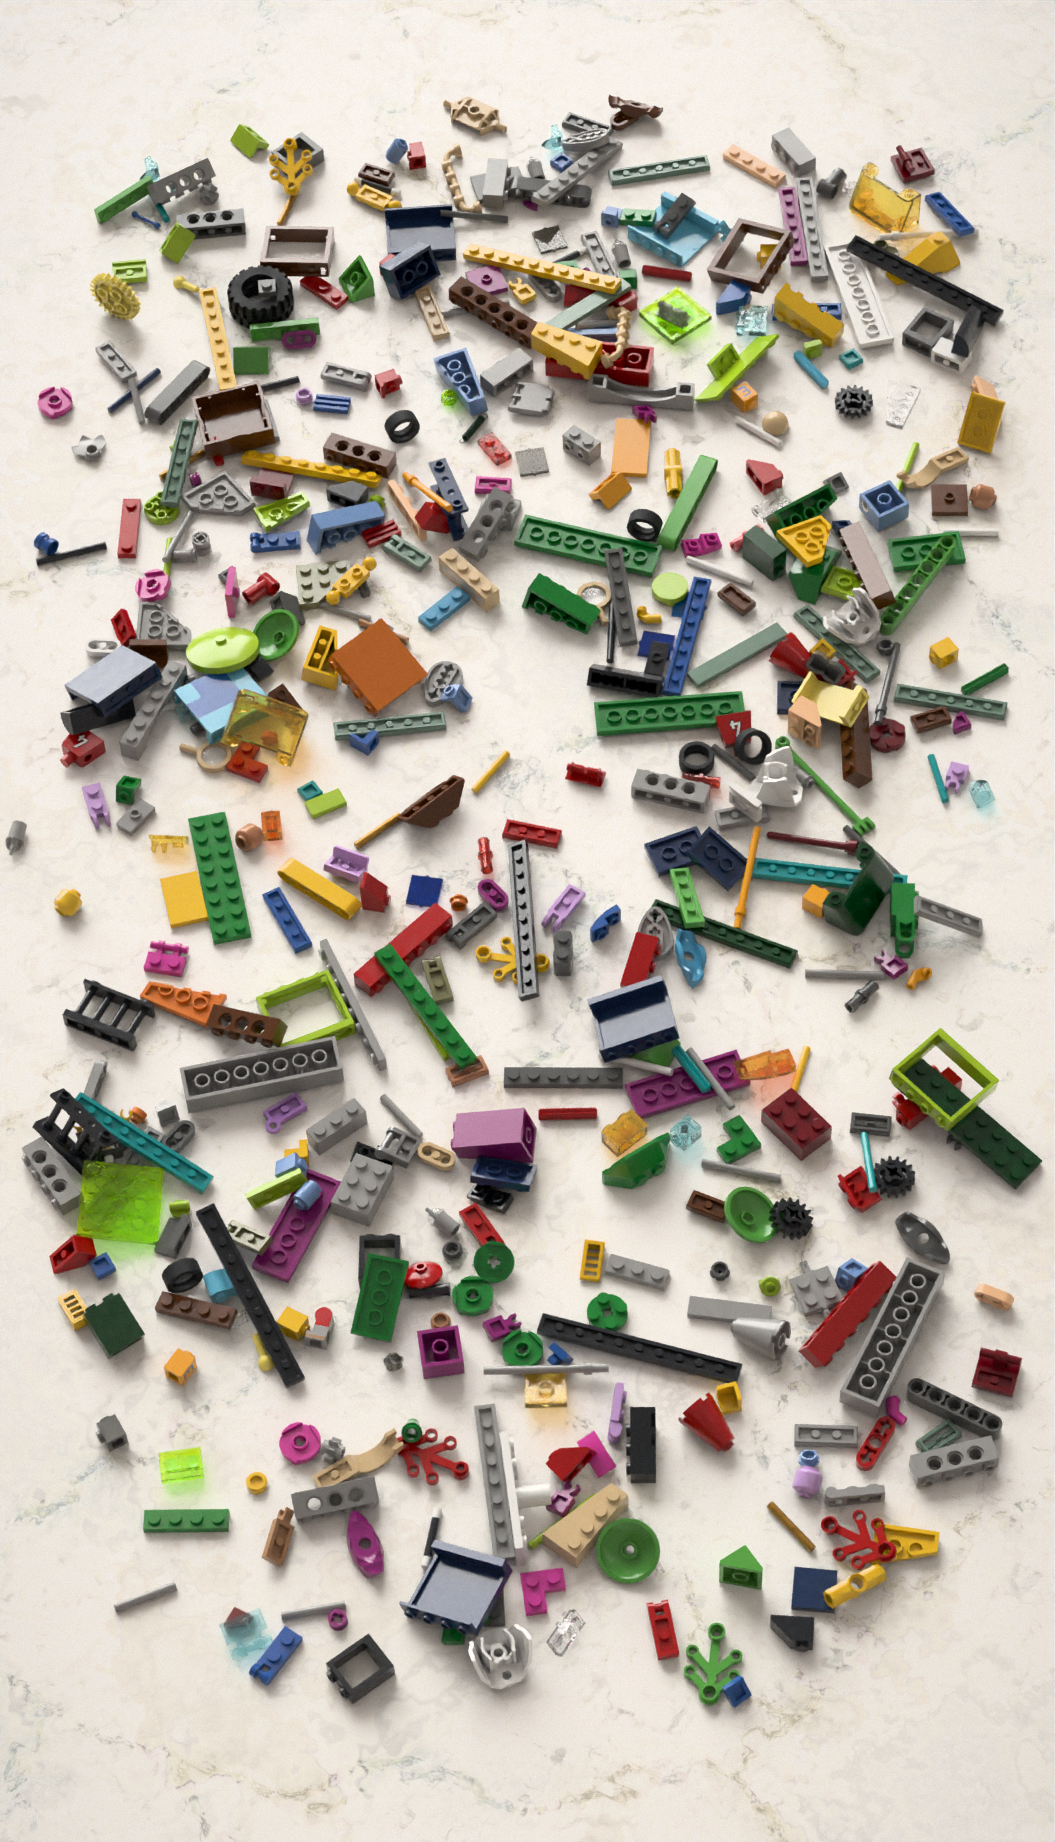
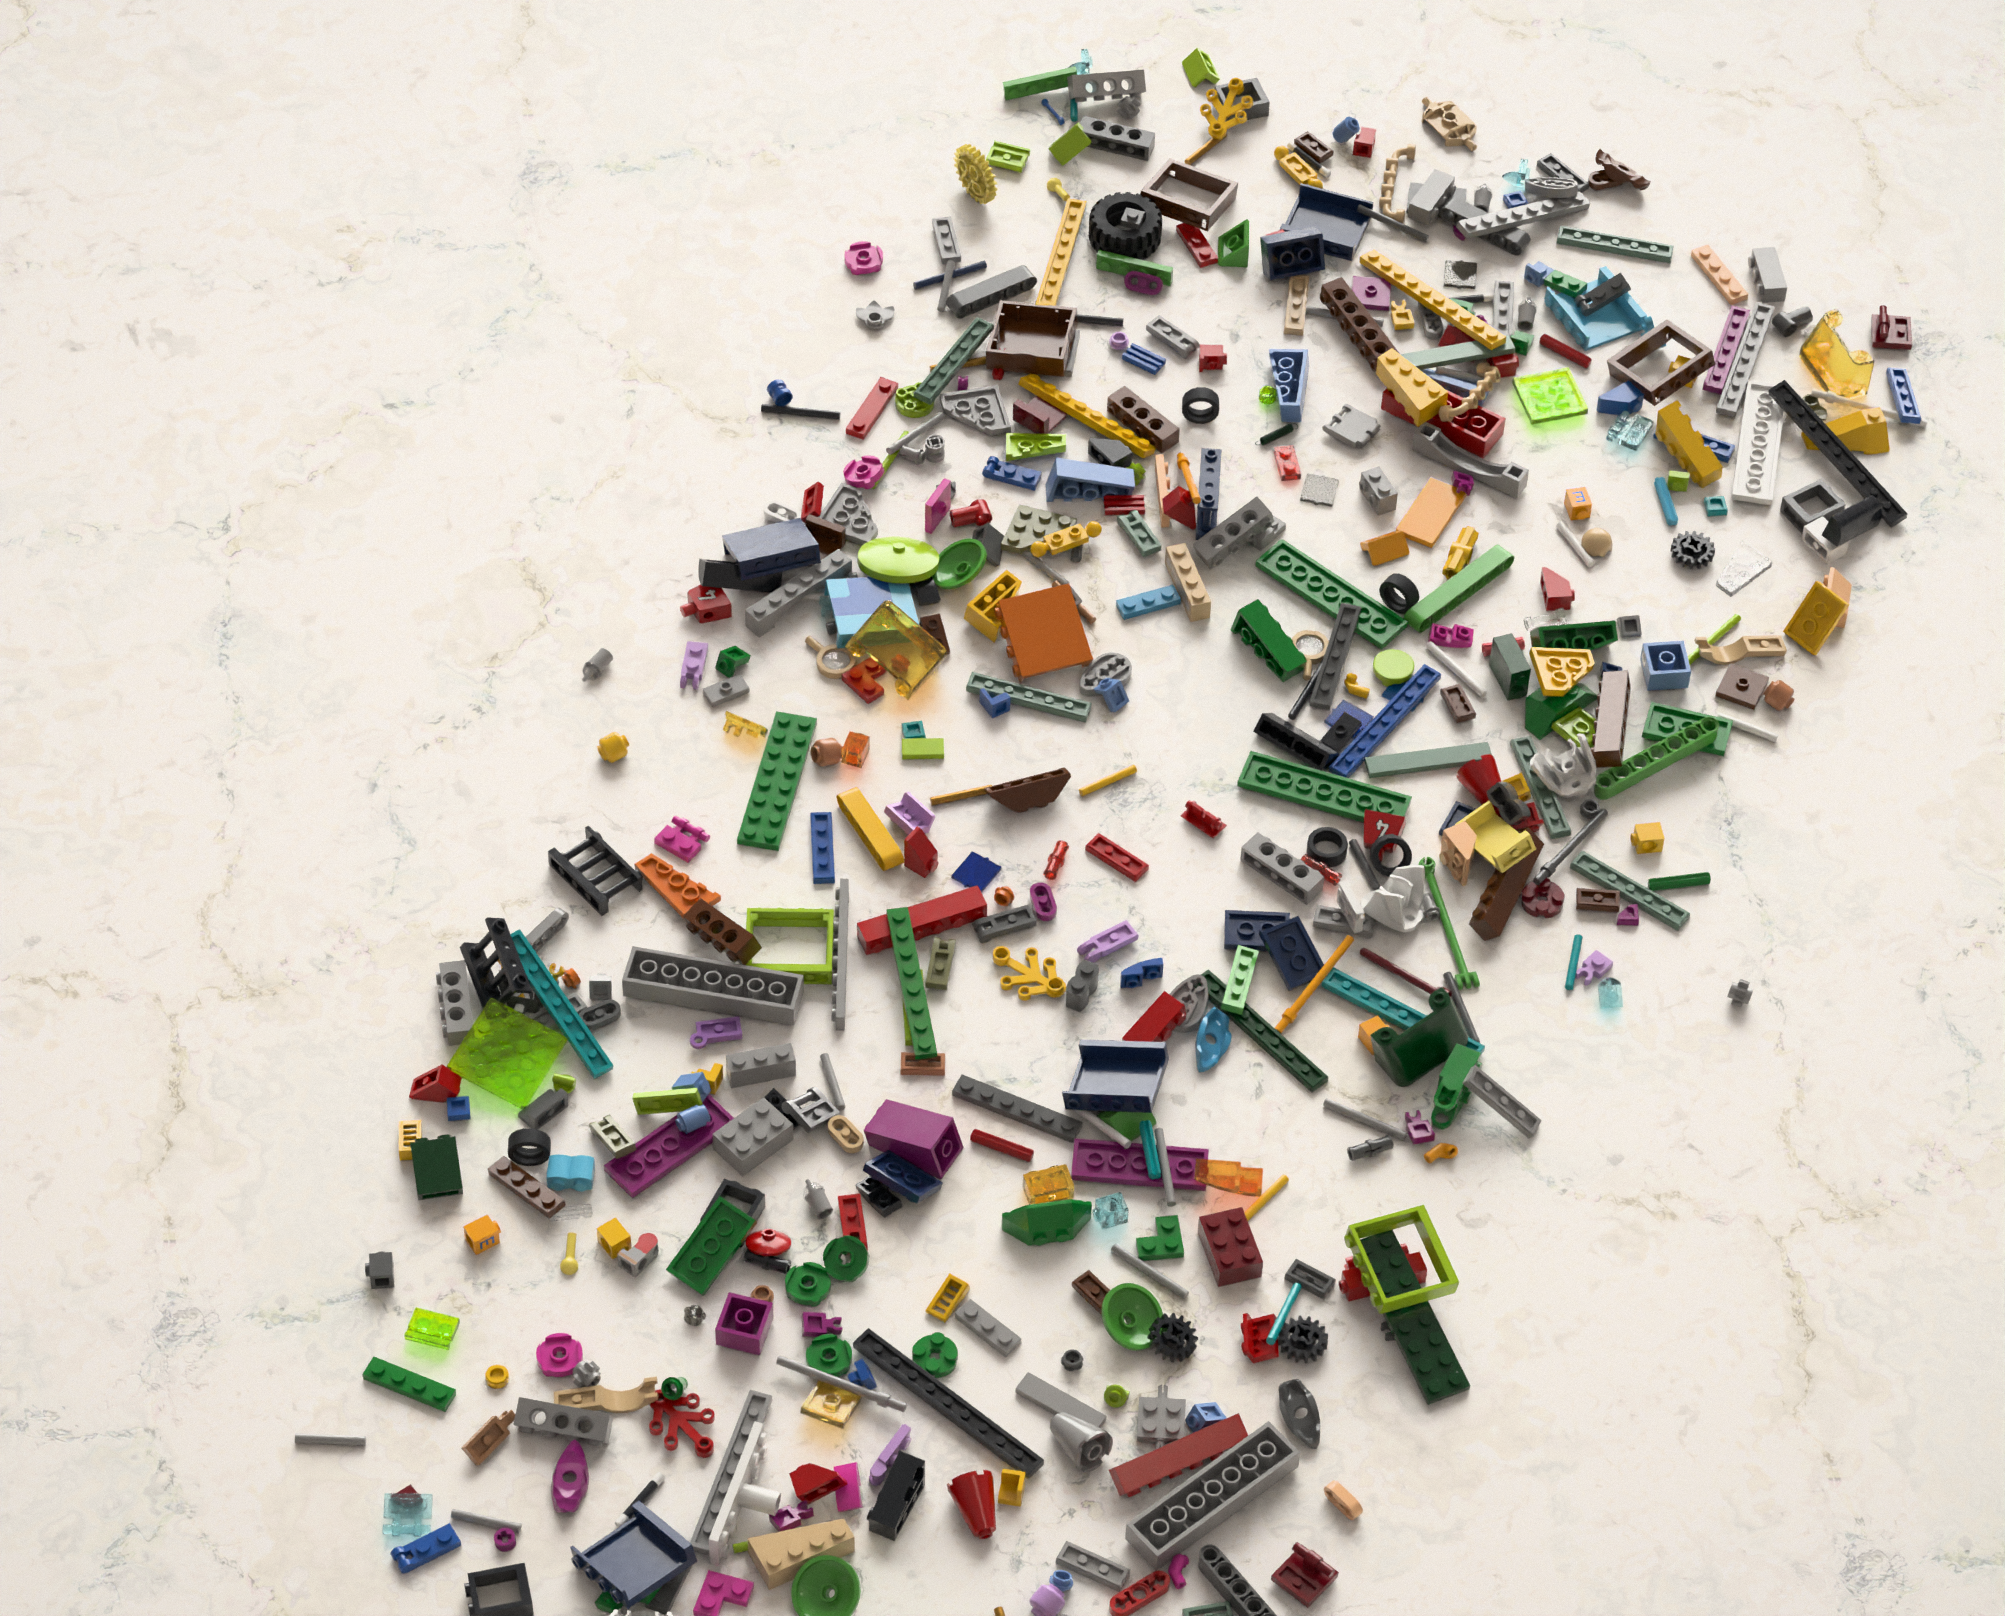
camera: 20 degrees right, 5 degrees down
yellow tile [160,871,209,928] -> none
black plate [196,1203,305,1389] -> none
bright green slope [233,346,270,375] -> none
dark grey plate [442,1241,463,1261] -> none
dark pink tile [474,476,512,494] -> none
brick [480,348,534,398] -> none
plate [508,840,540,1002] -> none
clear smoke hinge [654,301,693,329] -> none
lime bracket [695,334,779,403] -> none

